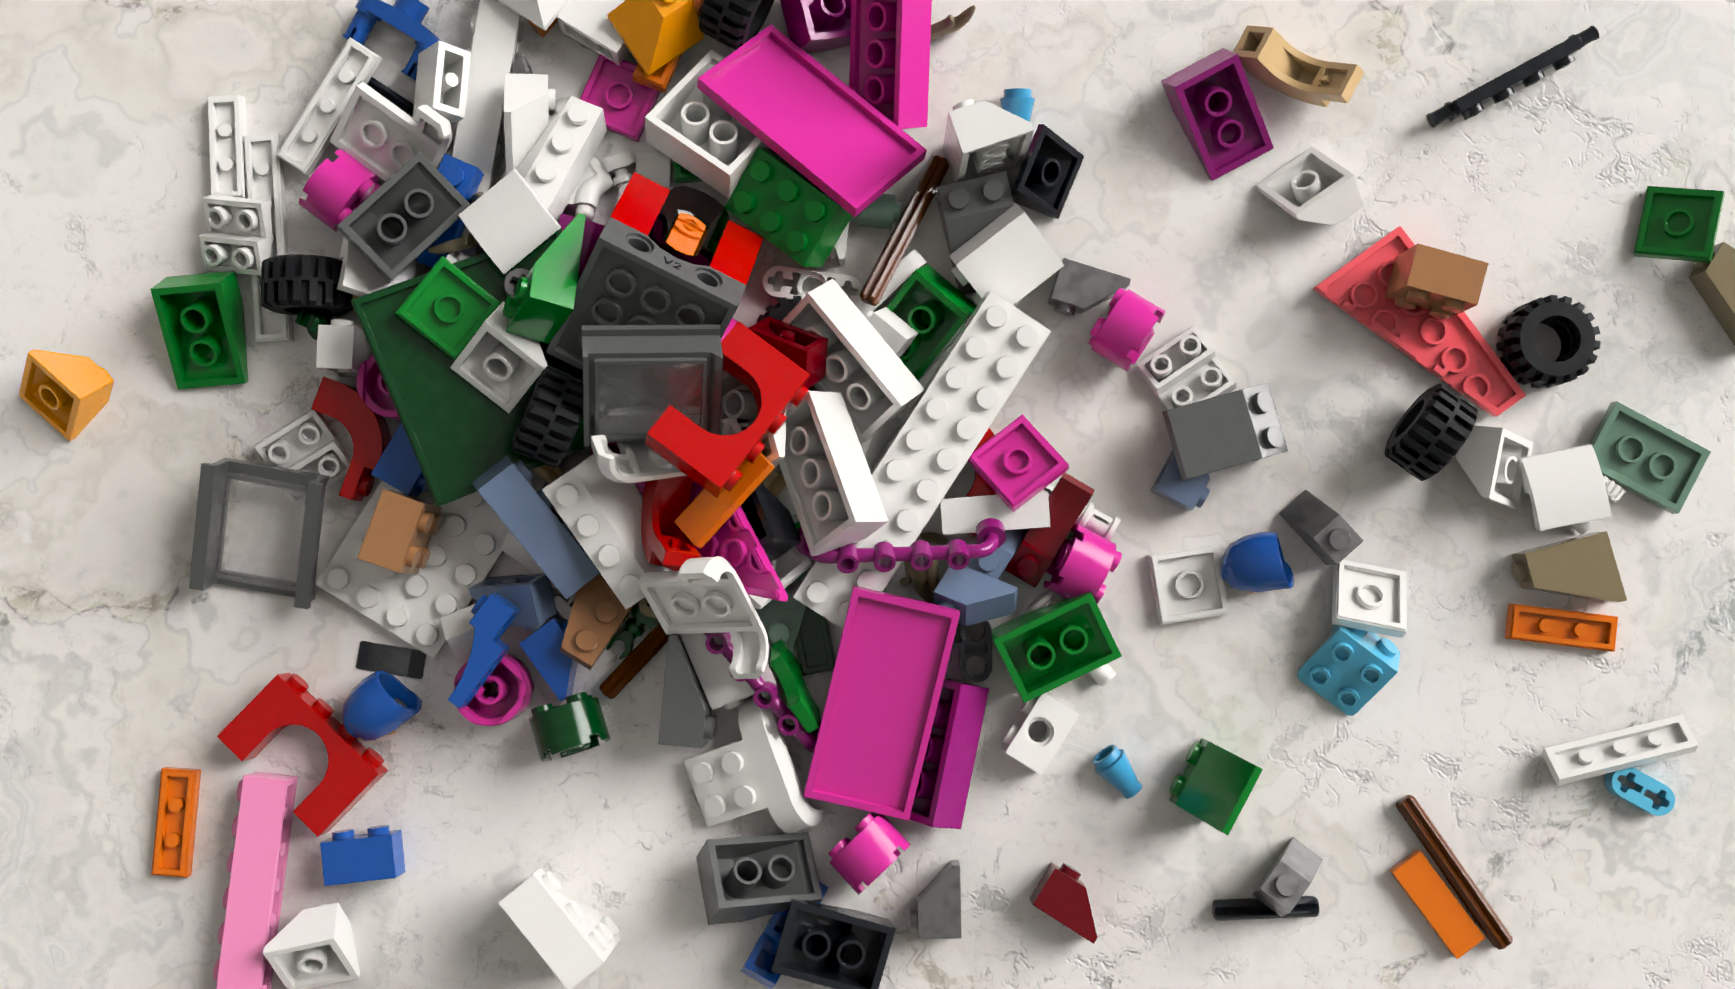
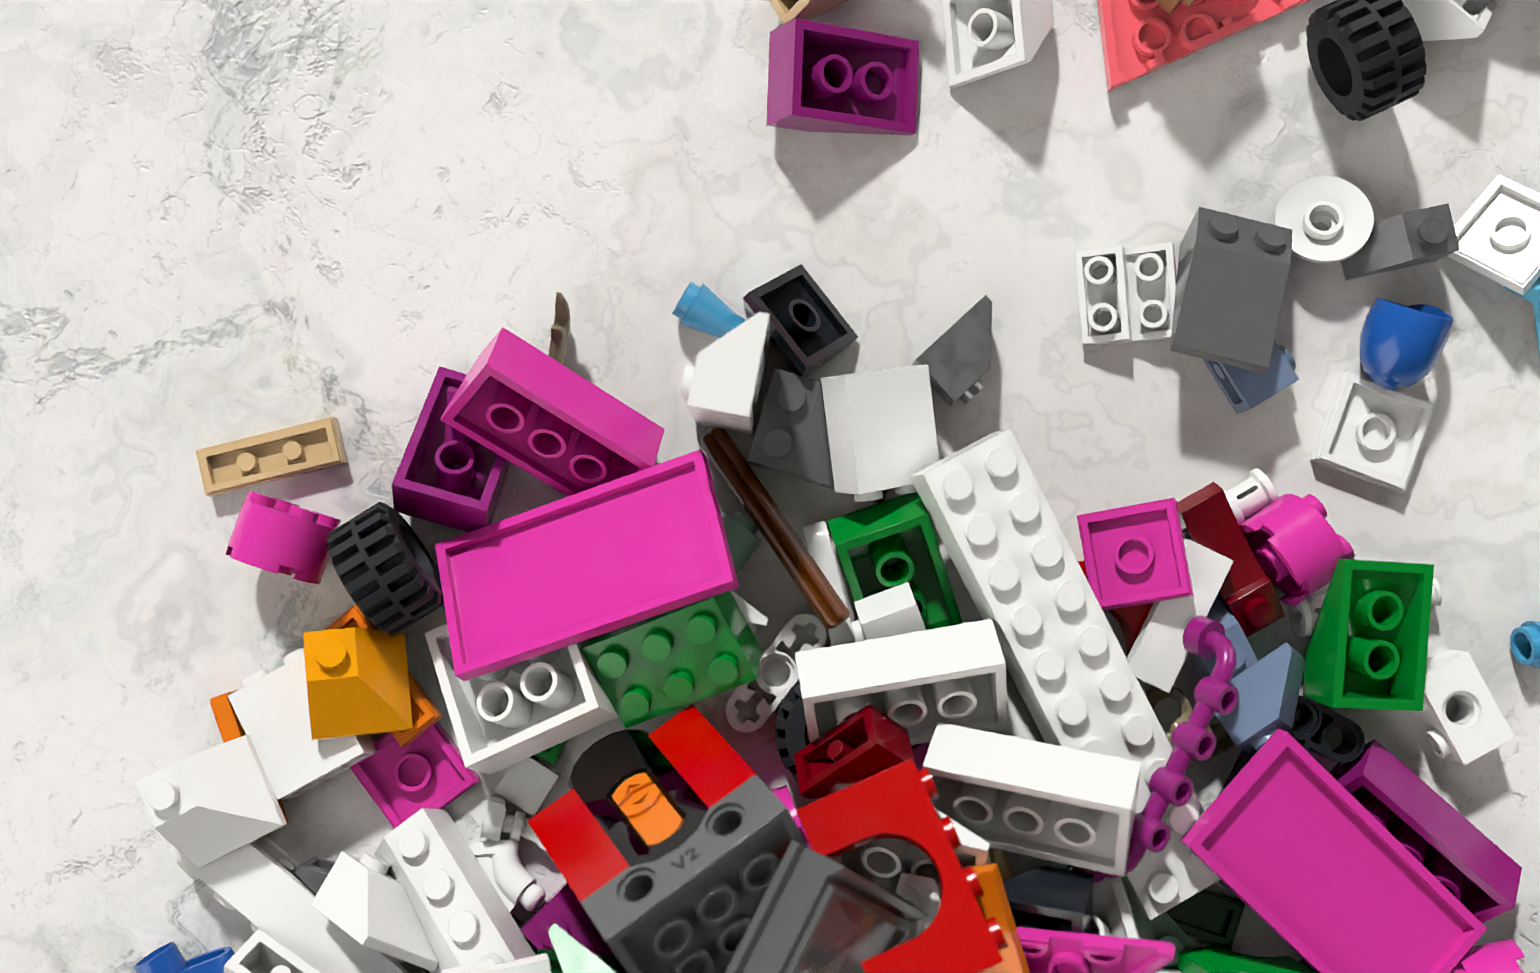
camera: 60 degrees left, 0 degrees up
dark pink brick [1088,288,1166,372] -> none
none -> white dish [1274,176,1374,263]

